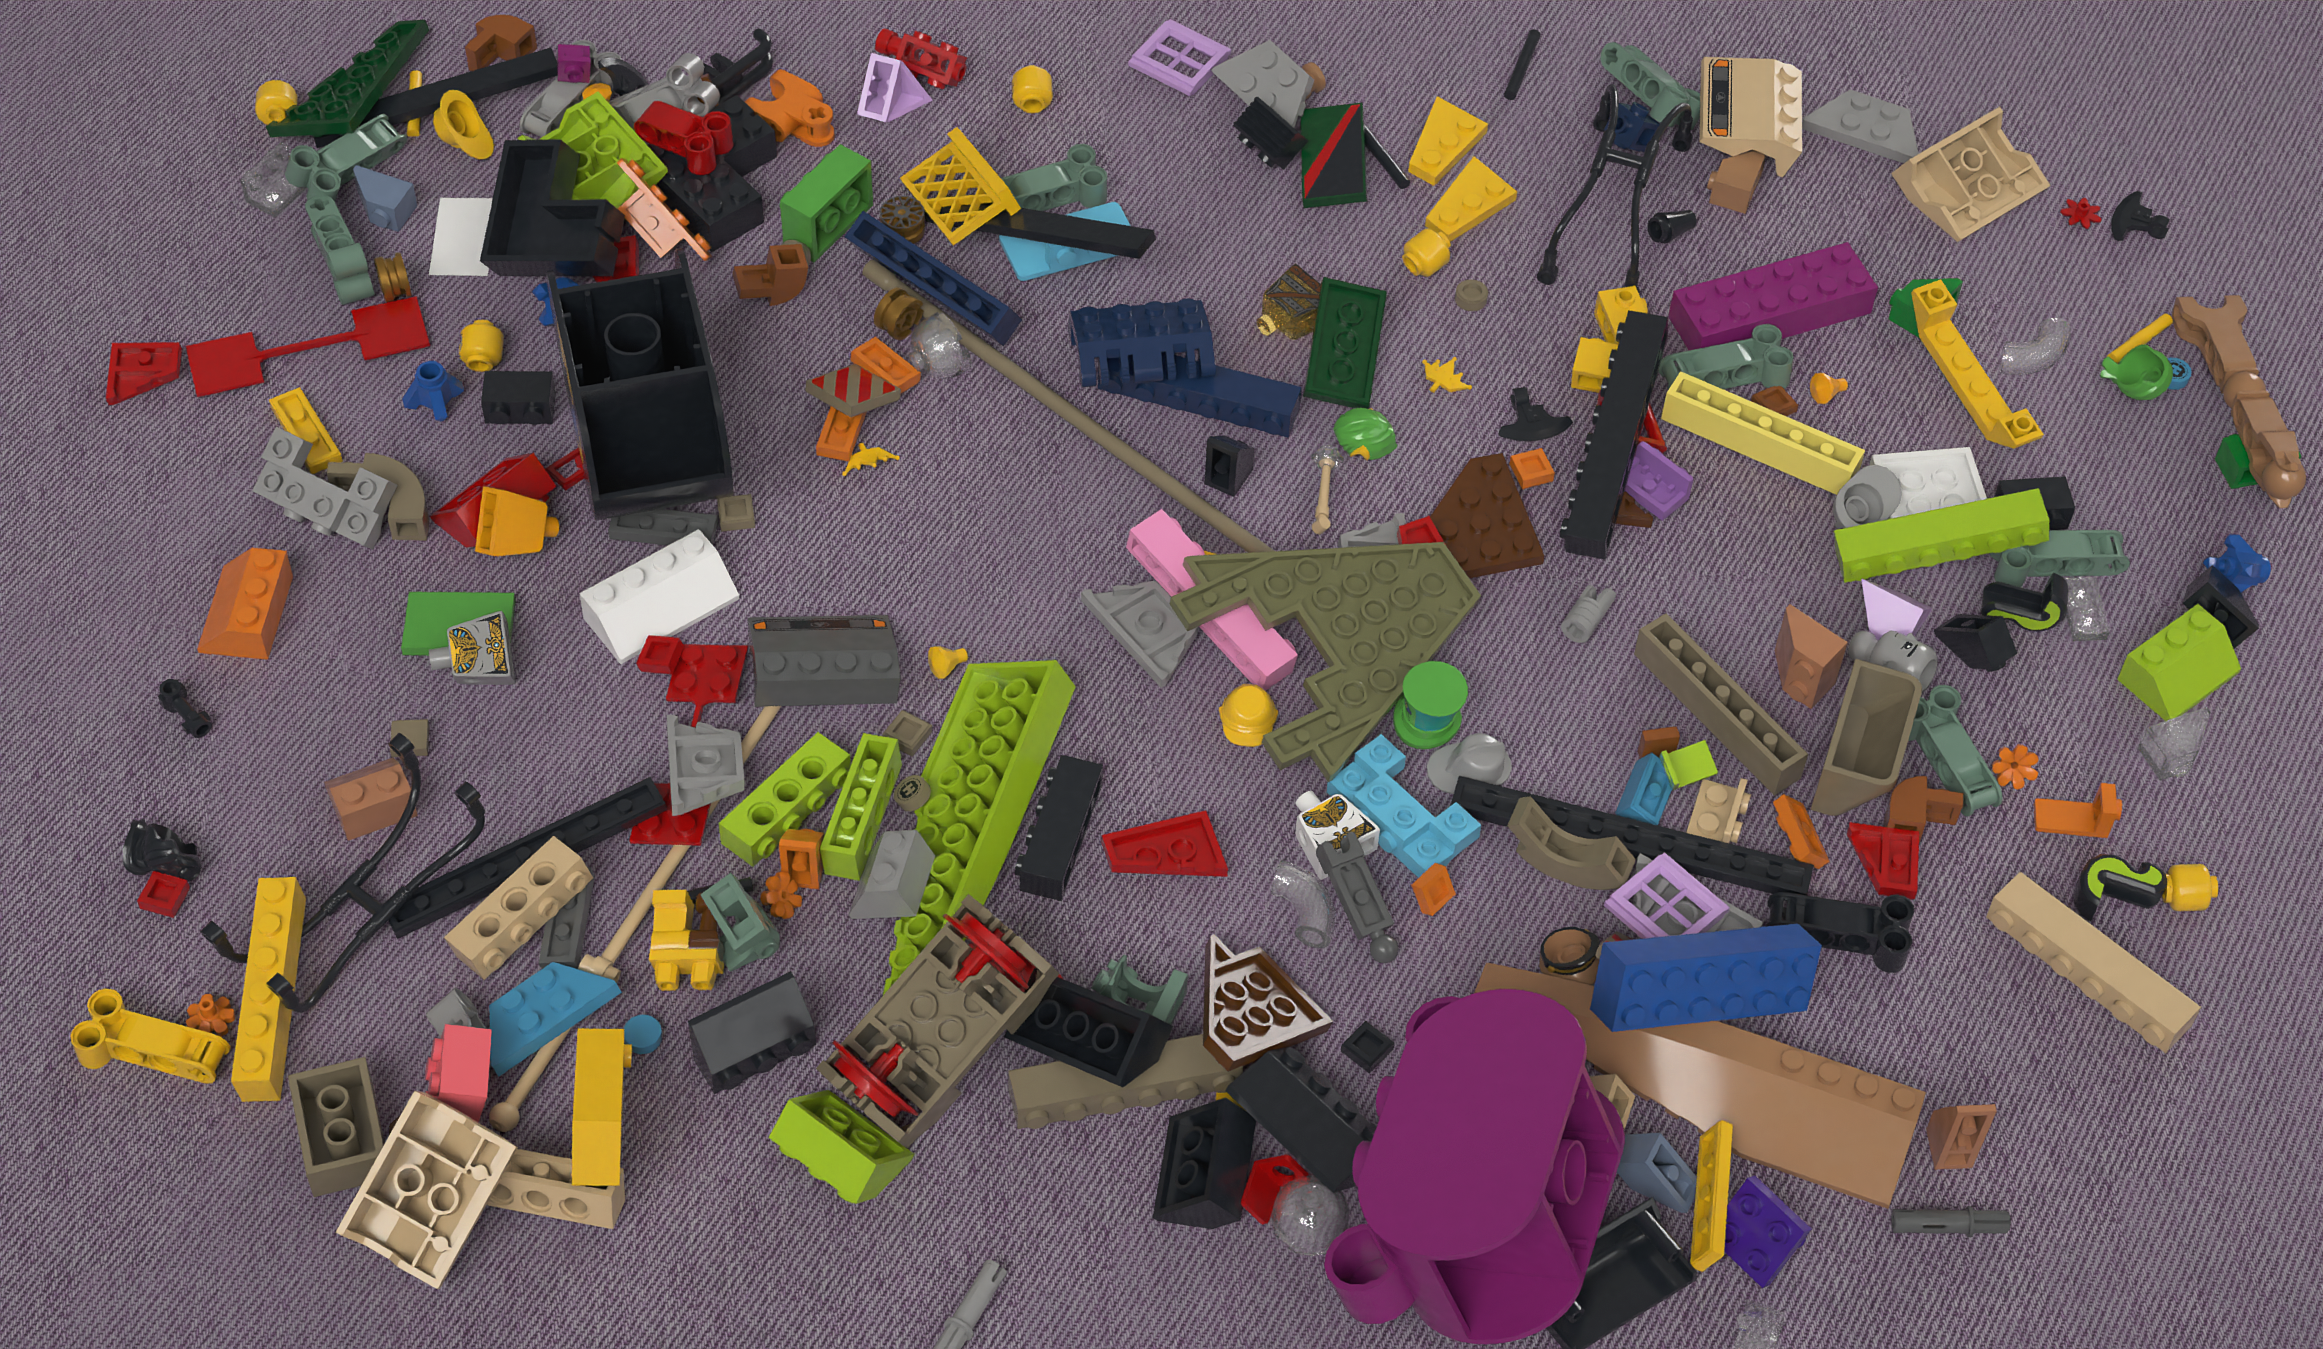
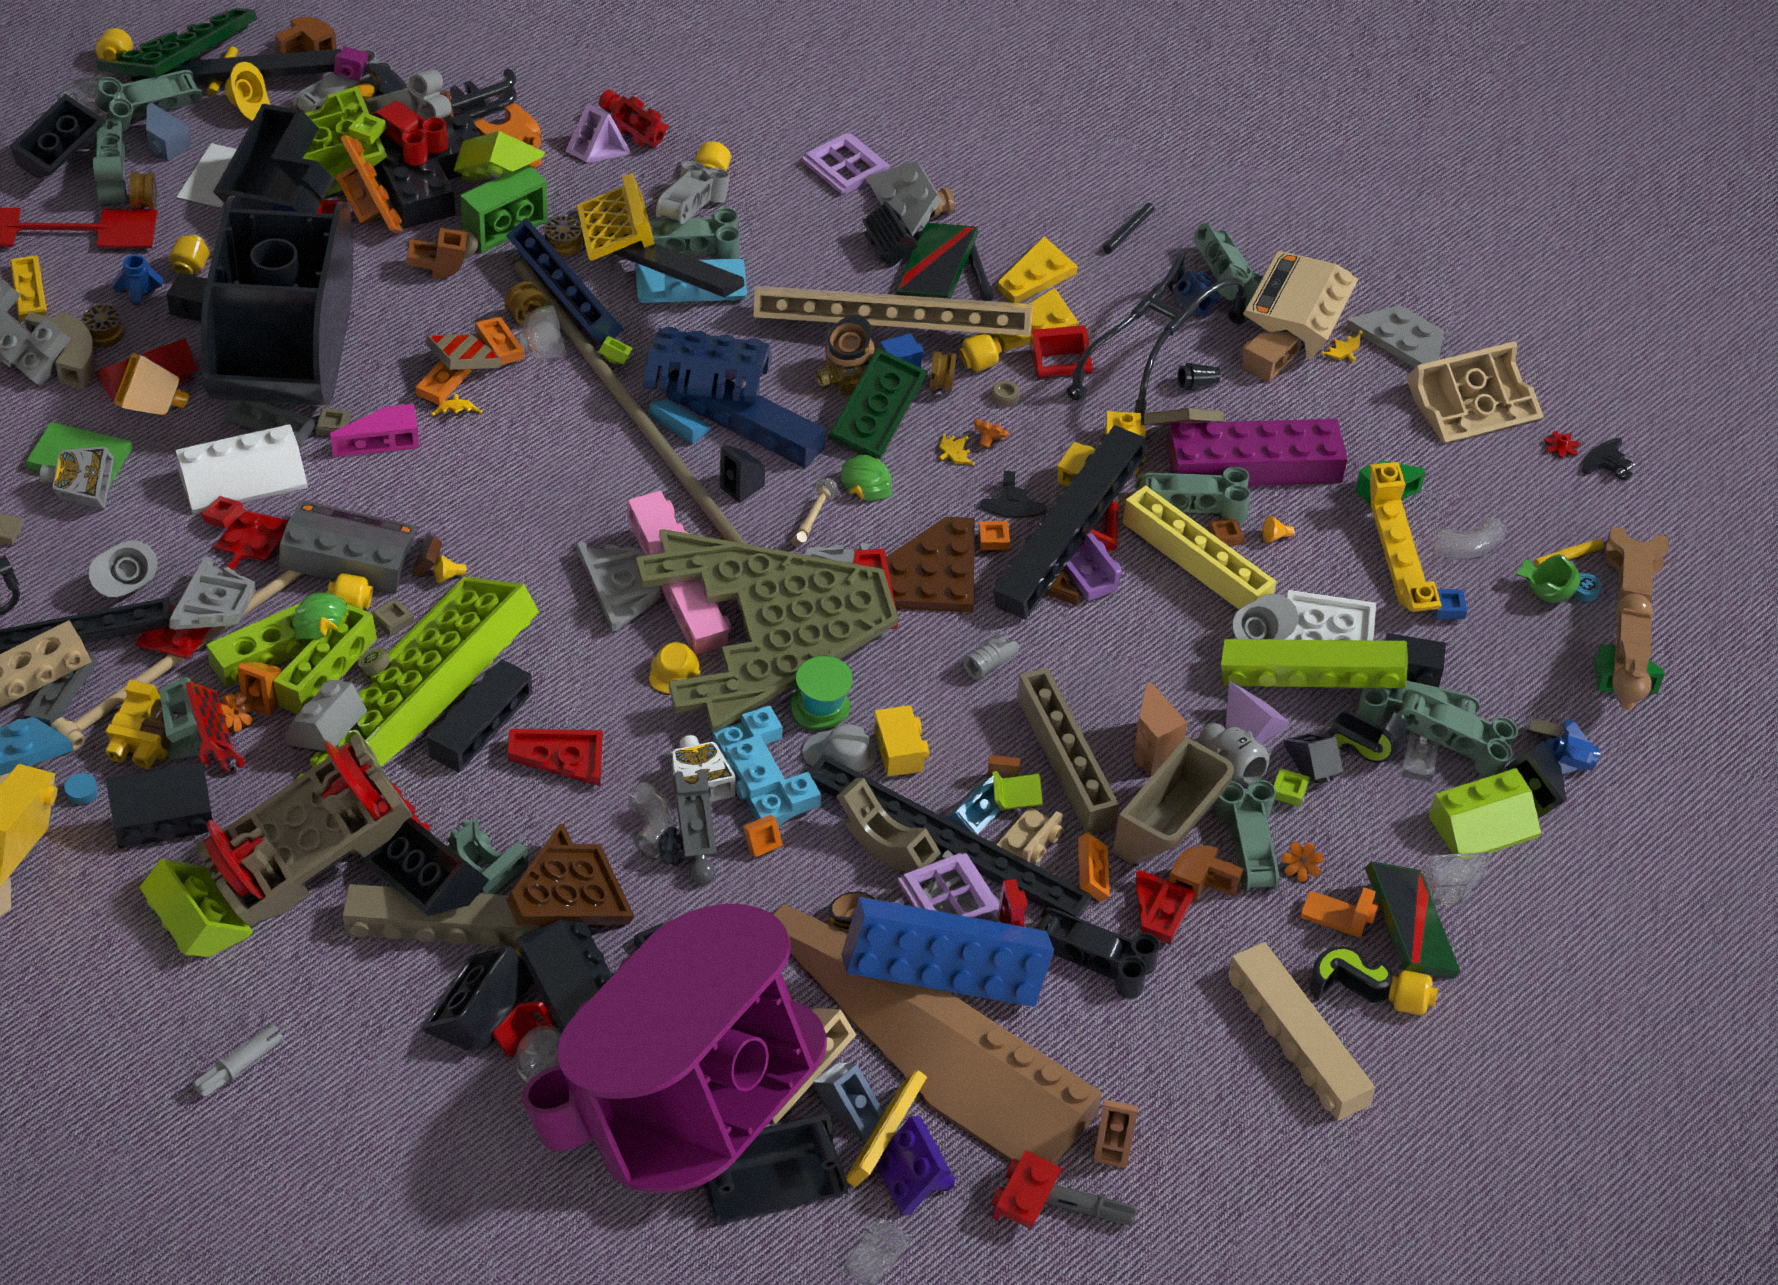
camera: 15 degrees right, 5 degrees down
none -> black slope [10,94,106,178]
none -> pearl gold wheel [81,304,124,347]
none -> light grey piece [88,540,158,598]
none -> red flag [185,681,245,773]
none -> bright green hair [292,593,347,639]
none -> yellow head [327,573,373,610]
none -> dark pink slope [330,404,419,457]
none -> lime plate [348,112,387,145]
none -> reddish brown tile [412,532,442,578]
none -> lime slope [454,131,545,183]
none -> lime plate [599,336,633,365]
none -> dark azure slope [650,400,711,445]
none -> light grey piece [656,161,730,224]
none -> black plant [659,826,683,865]
none -> tan brick [753,286,1033,336]
none -> medium nougat piece [825,315,875,367]
none -> yellow brick [873,705,929,777]
none -> blue brick [880,333,924,368]
none -> pearl gold wheel [929,351,957,392]
none -> orange plant [974,418,1010,449]
none -> red bracket [990,1150,1062,1230]
none -> red wing [997,879,1027,927]
none -> red tile [1029,325,1093,378]
none -> dark tan tile [1144,408,1224,426]
none -> lime plate [1274,768,1310,807]
none -> yellow piece [1321,330,1363,363]
none -> tile [1365,861,1461,978]
none -> sand green piece [1397,689,1518,777]
none -> blue plate [1435,589,1467,619]
none -> dark tan tile [1527,718,1561,738]

